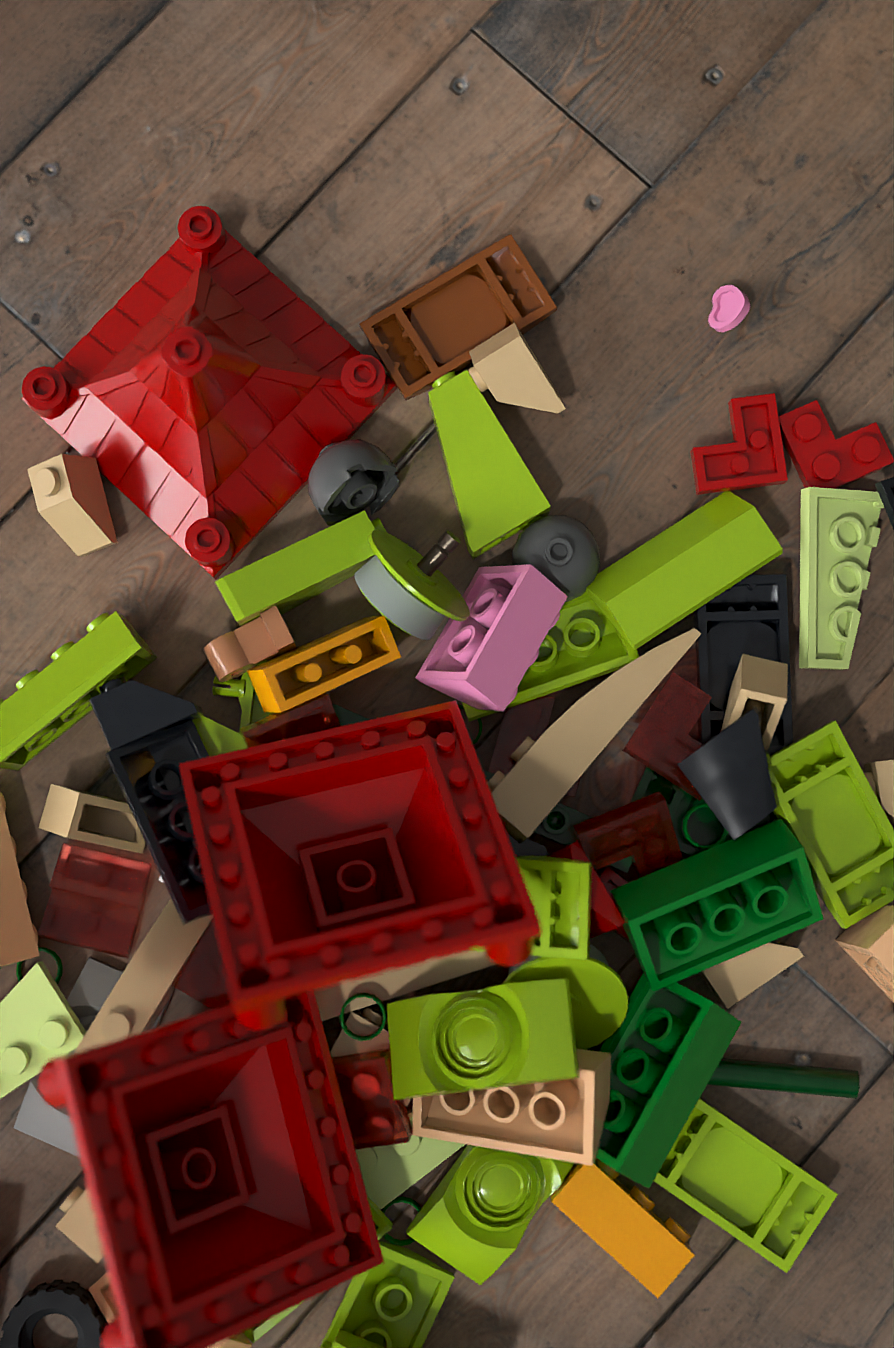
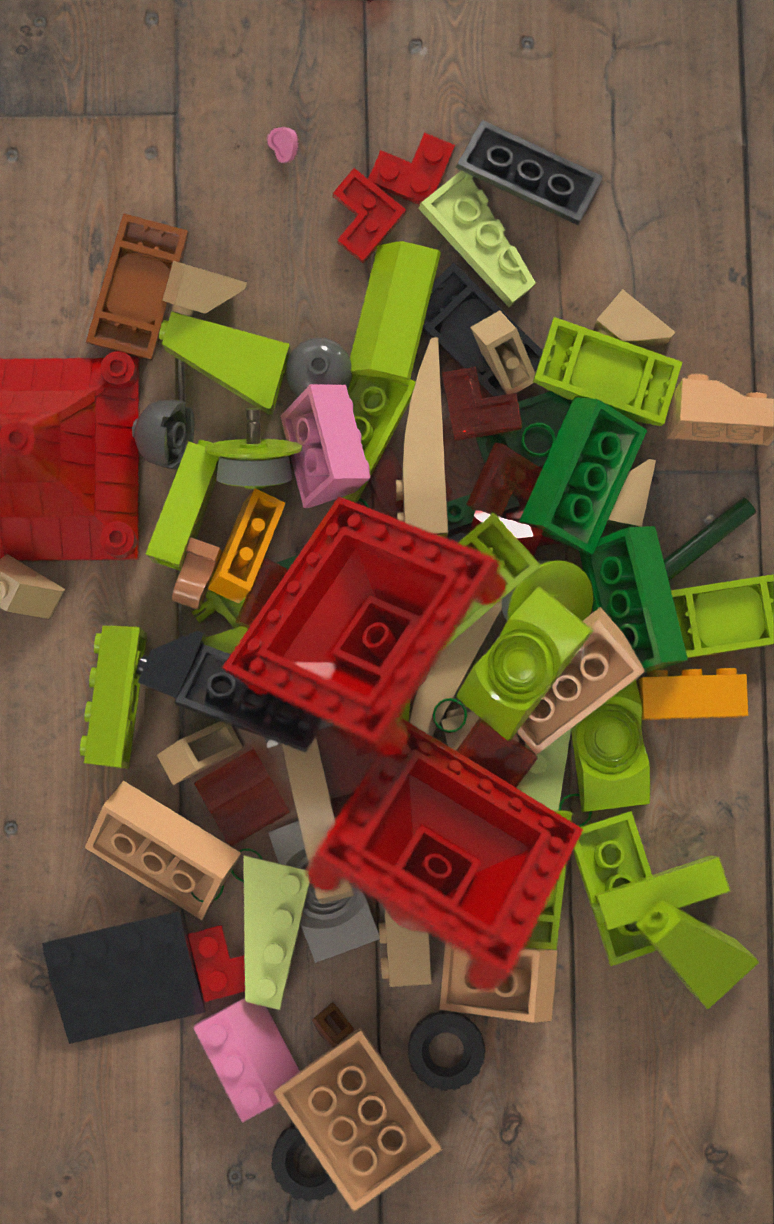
camera: 45 degrees left, 0 degrees up
black slope [677,707,779,840] -> none

